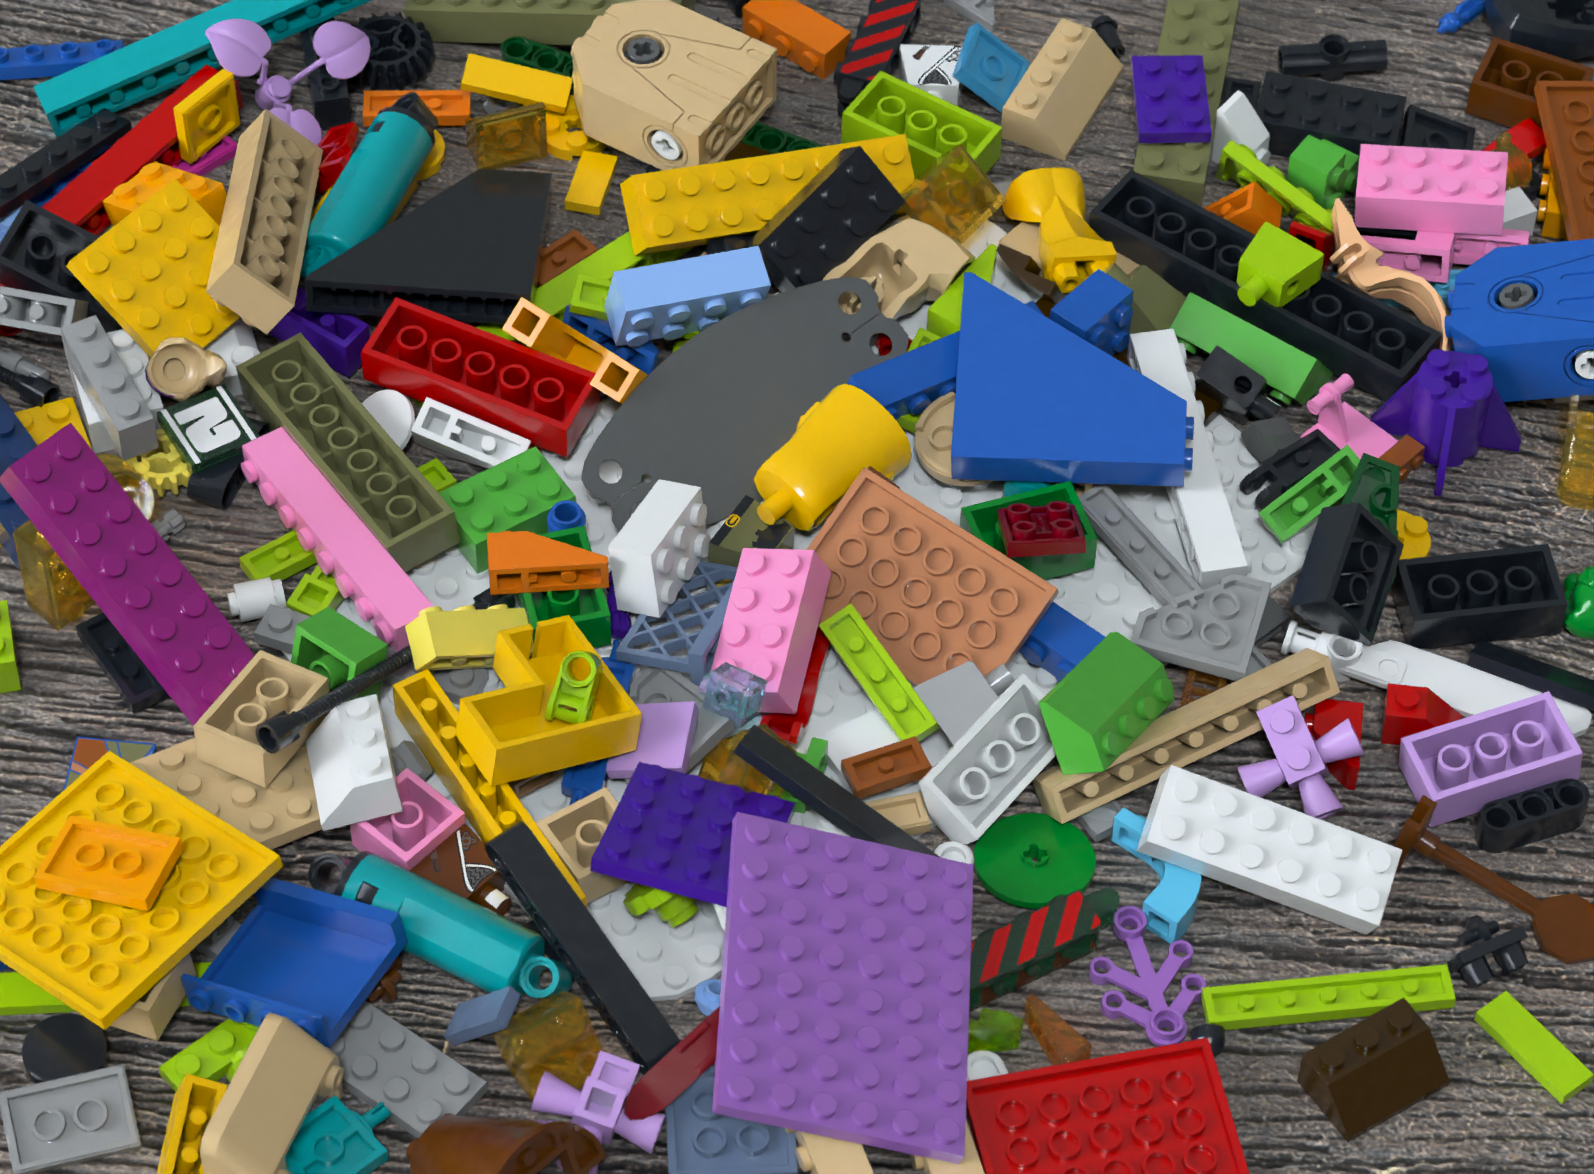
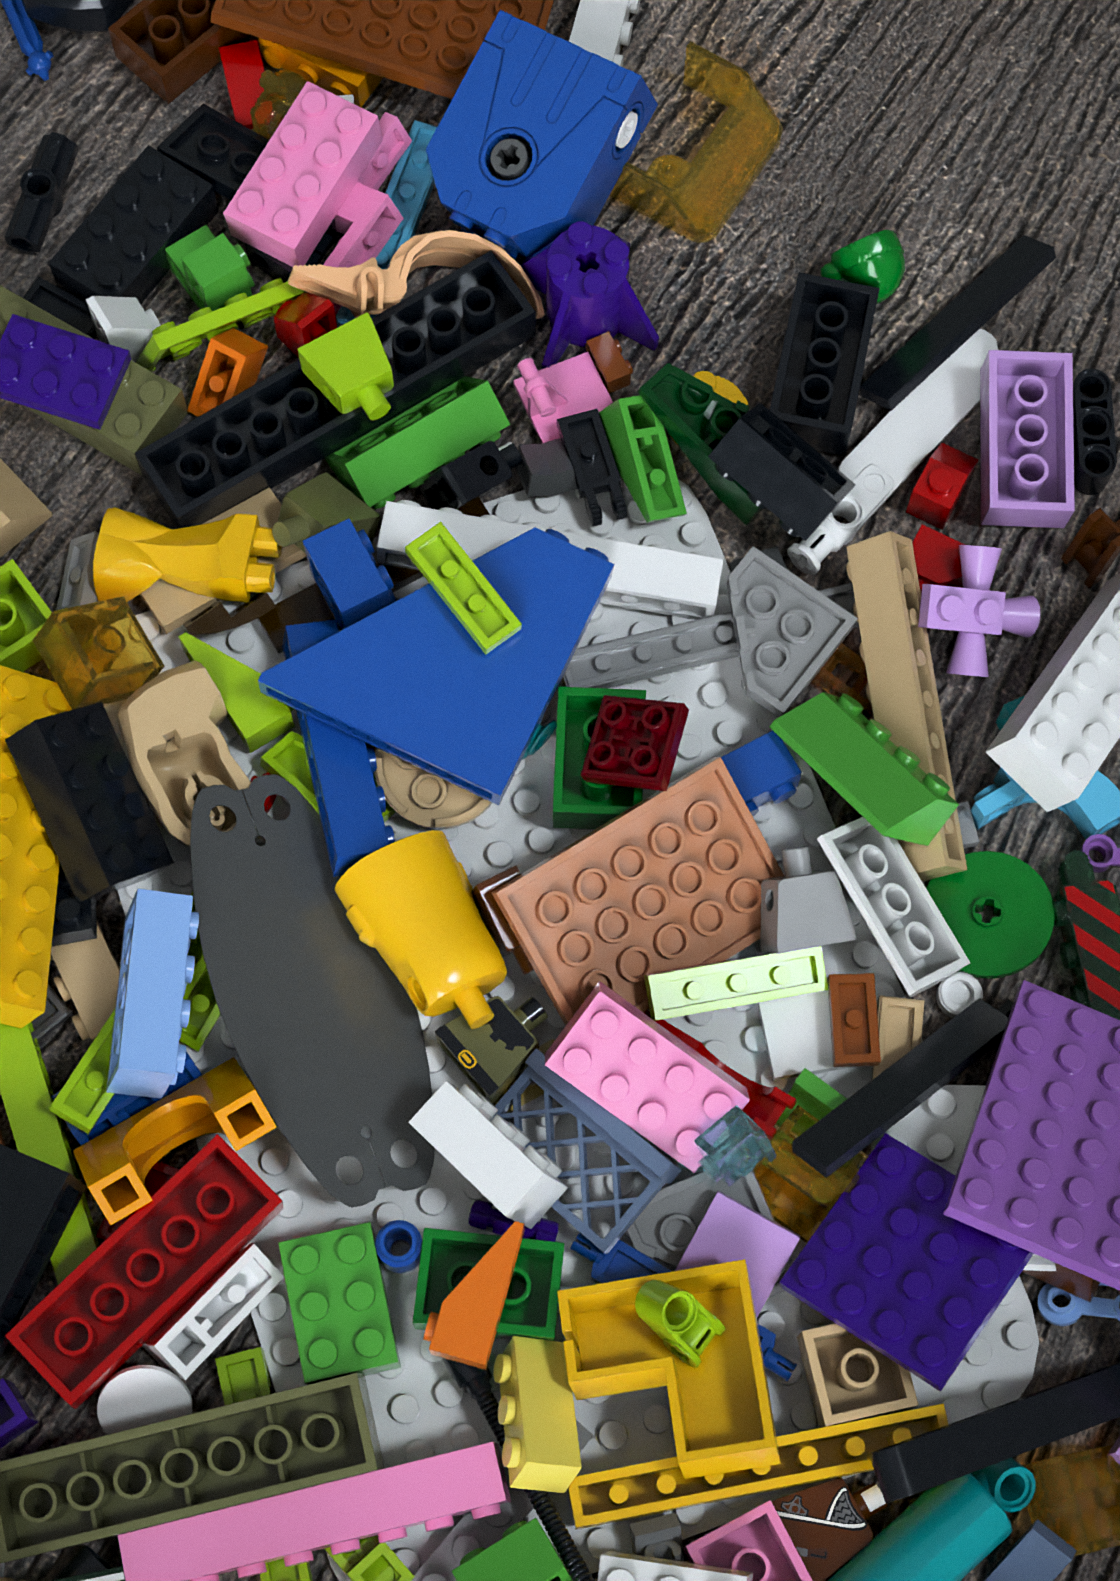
camera: 70 degrees left, 20 degrees up
none -> lime plate [405,521,522,655]

